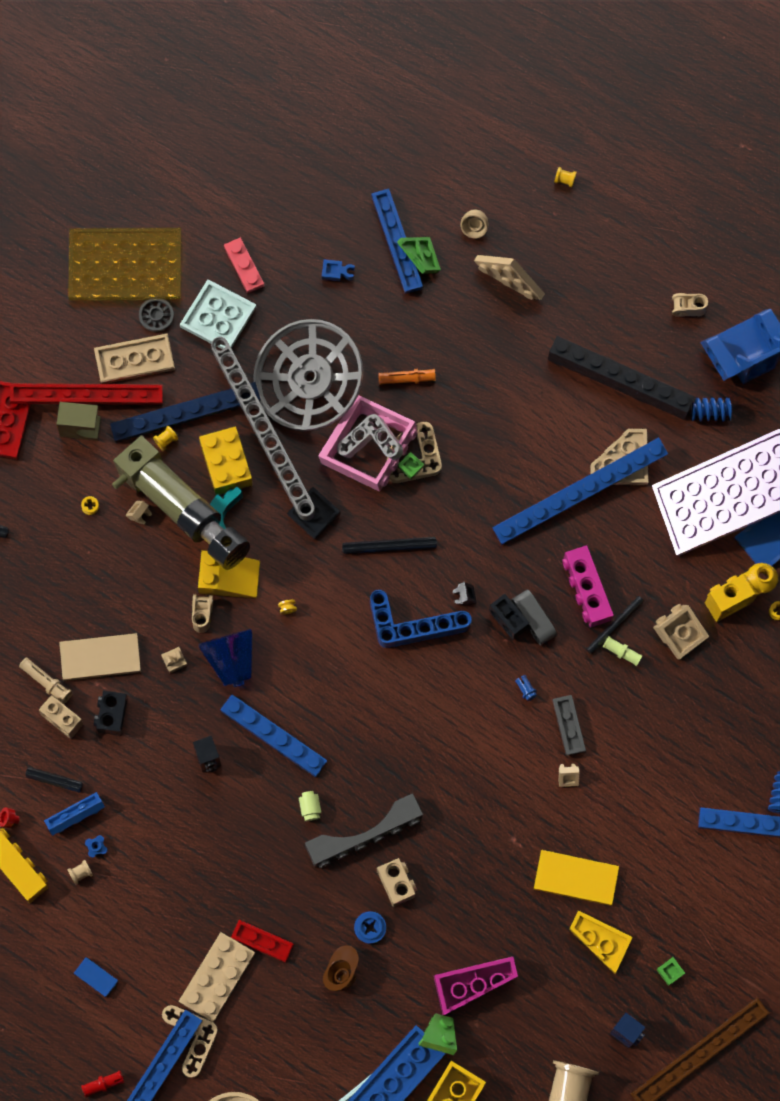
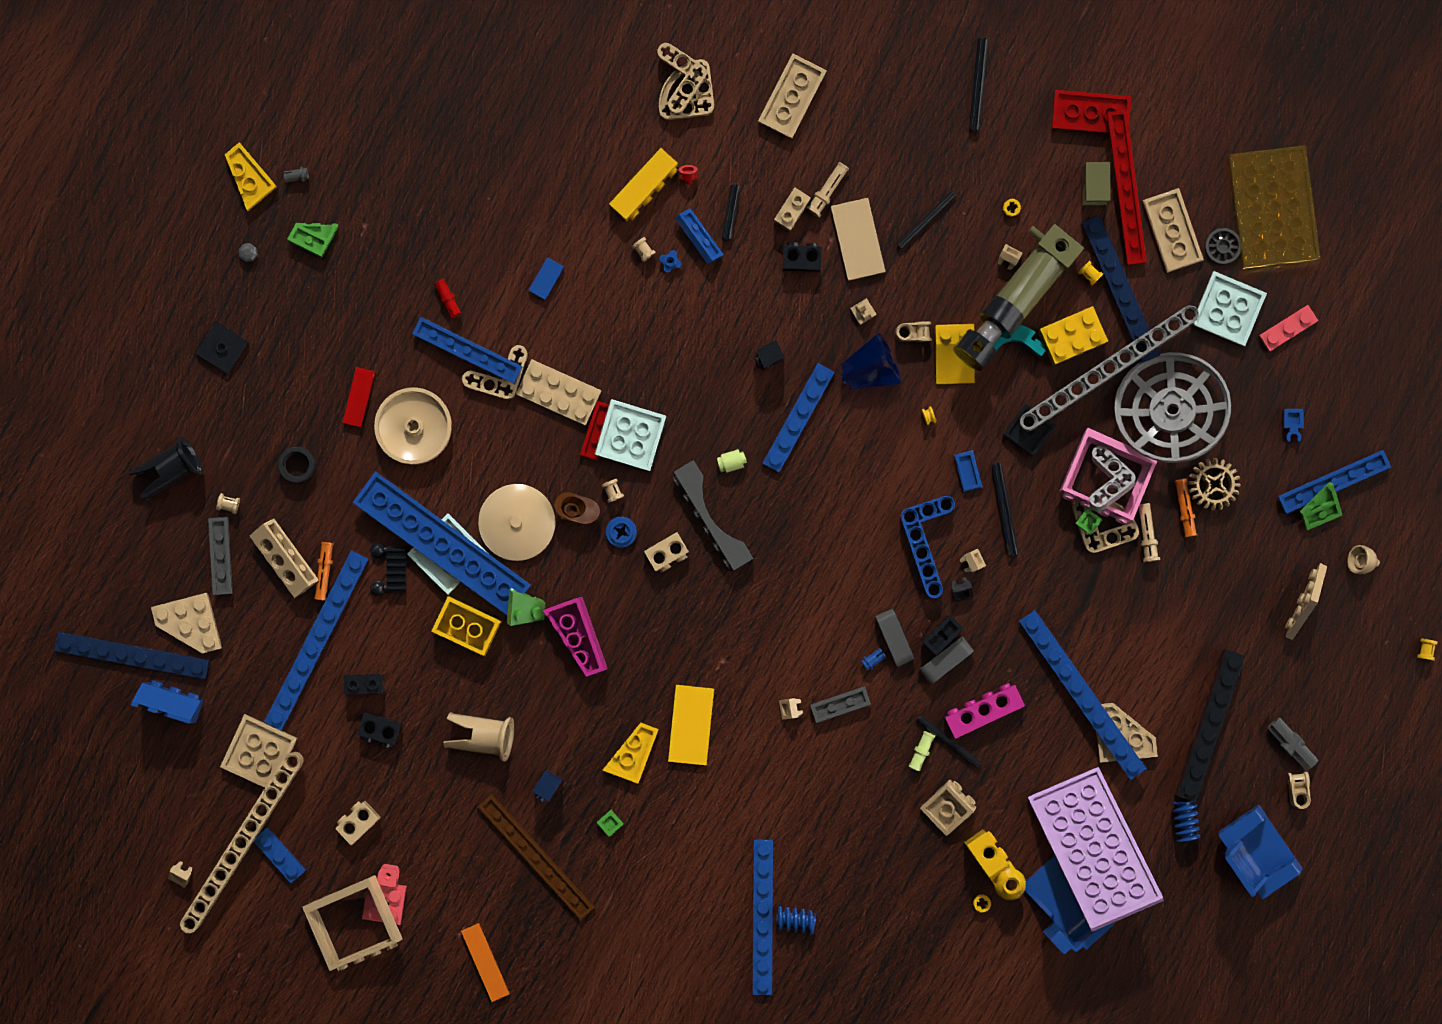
camera: 90 degrees right, 15 degrees up
none -> tan dish [478,484,556,561]
none -> light aqua plate [595,399,666,471]
none -> tan bush [601,479,624,503]
none -> dark grey beam [875,608,915,667]
none -> black bar [897,191,956,249]
none -> blue tile [954,450,982,492]
none -> tan tile [960,549,986,572]
none -> tan pin [1139,503,1160,562]
none -> tan gear [1188,458,1241,510]
none -> dark grey piece [1267,717,1319,771]

